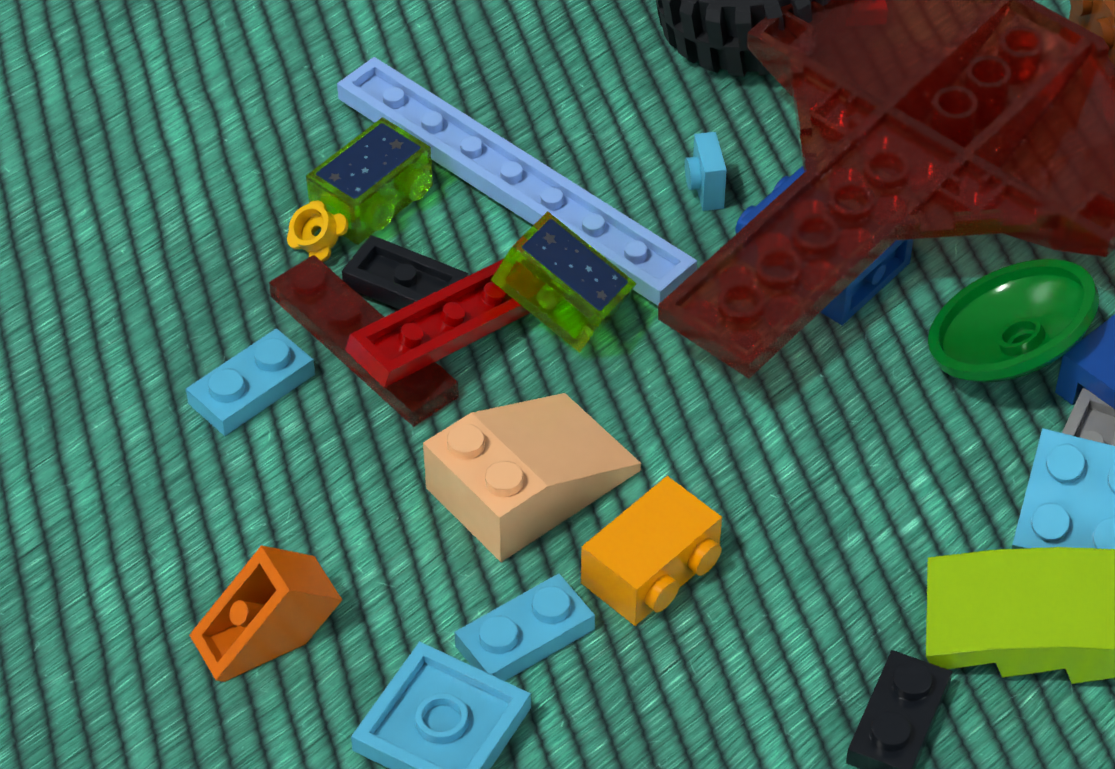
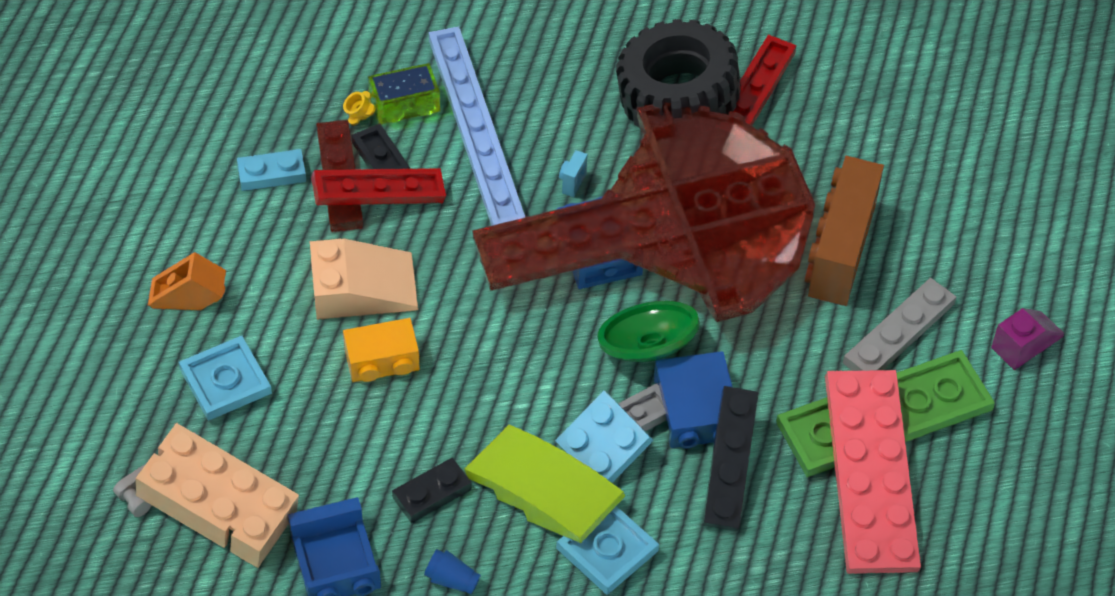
camera: 30 degrees right, 5 degrees up
medium azure plate [454,573,595,681] -> none
clear neon green brick [491,211,637,353] -> none

